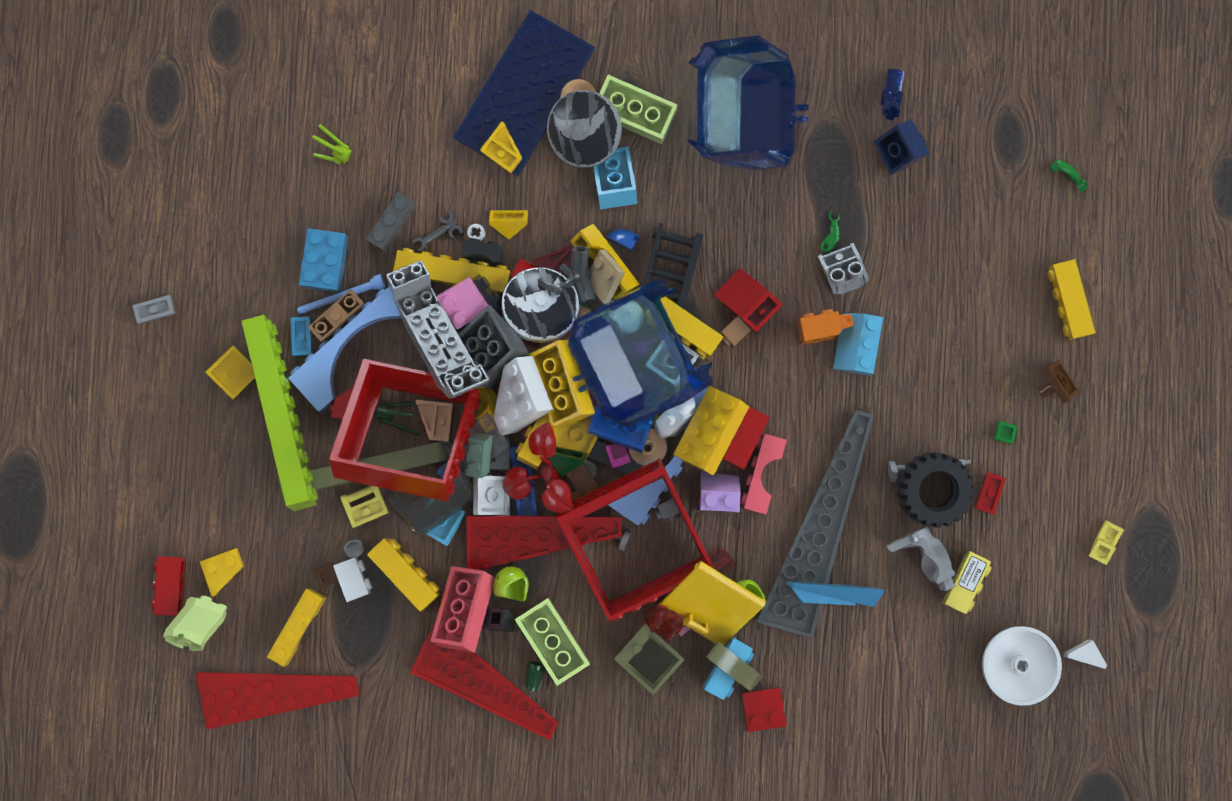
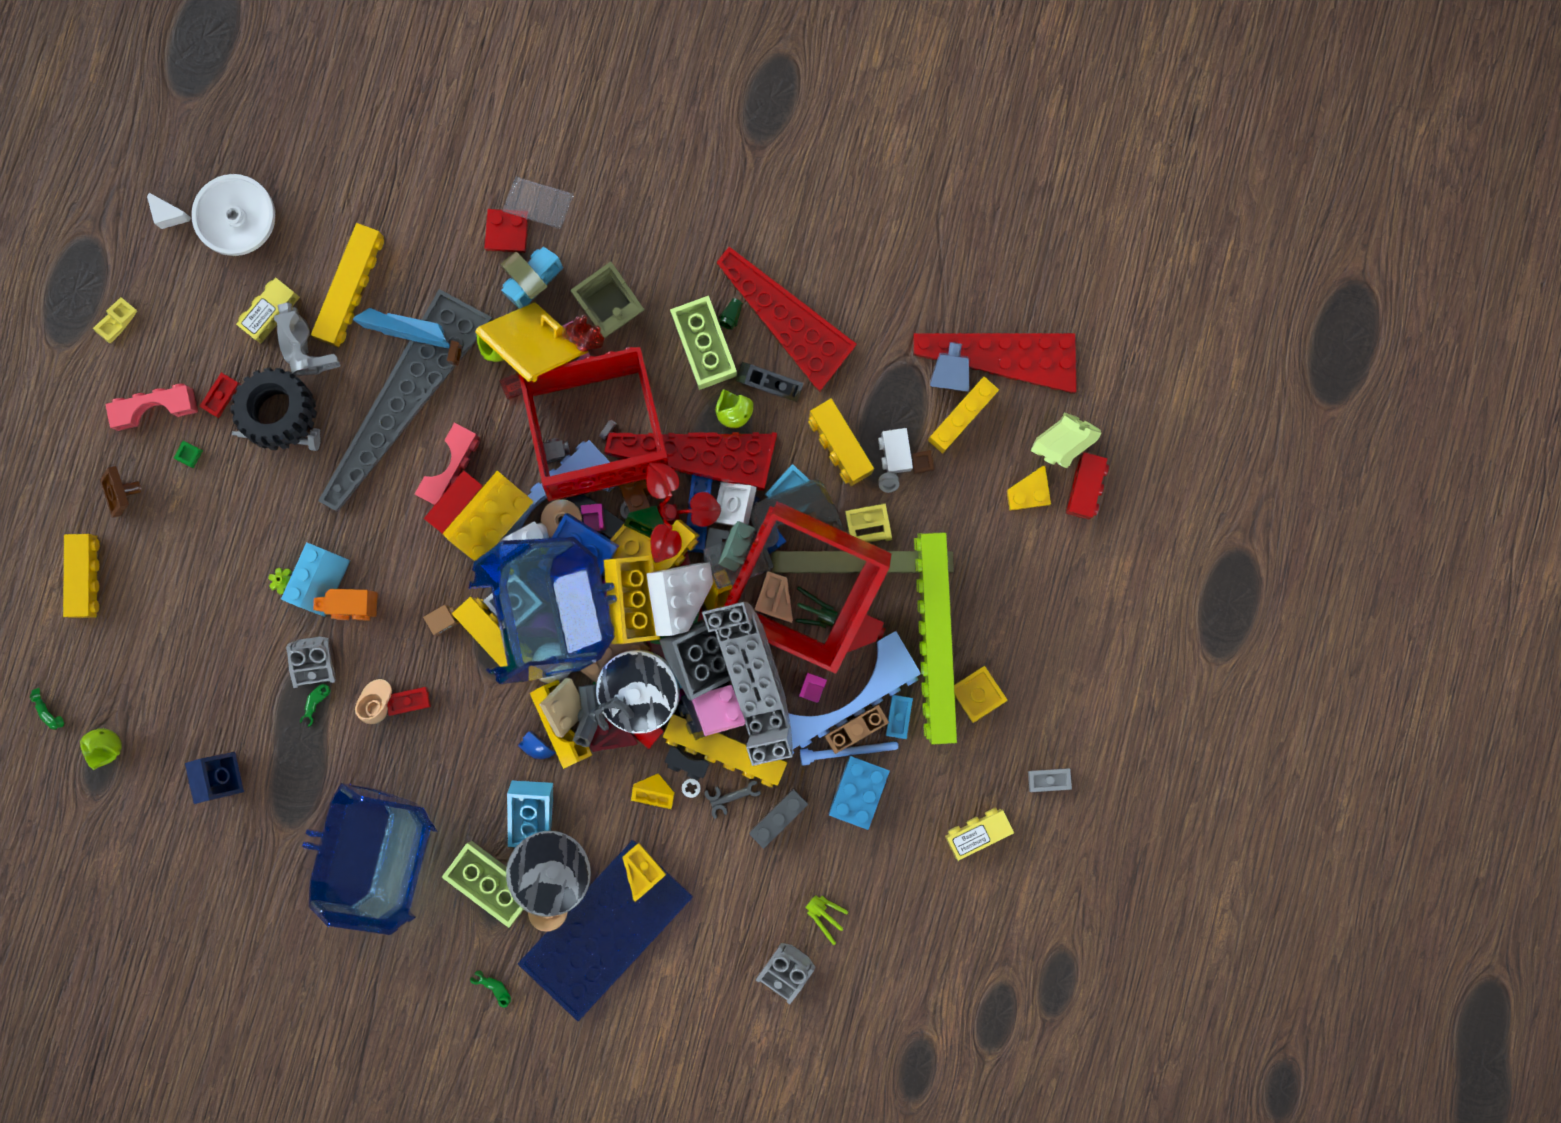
camera: 175 degrees left, 0 degrees up
coral brick [431,566,495,653] -> none
black fence [637,223,704,309] -> none
lavender slope [698,472,741,513] -> none
red slope [714,268,783,335] -> none
clear blue piece [880,69,904,120] -> none
none -> lime piece [80,728,122,770]
none -> coral arch [105,384,198,431]
none -> lime plant [268,568,292,595]
none -> yellow brick [311,223,384,348]
none -> light nougat cap [355,679,392,724]
none -> red plate [387,687,431,716]
none -> reddish brown tile [447,341,463,366]
none -> green arm [470,970,511,1008]
none -> clear piece [502,176,574,228]
none -> light grey slope [756,943,815,1004]
none -> dark pink panel [799,673,827,703]
none -> sand blue torso [930,342,969,392]
none -> light yellow brick [945,808,1014,861]

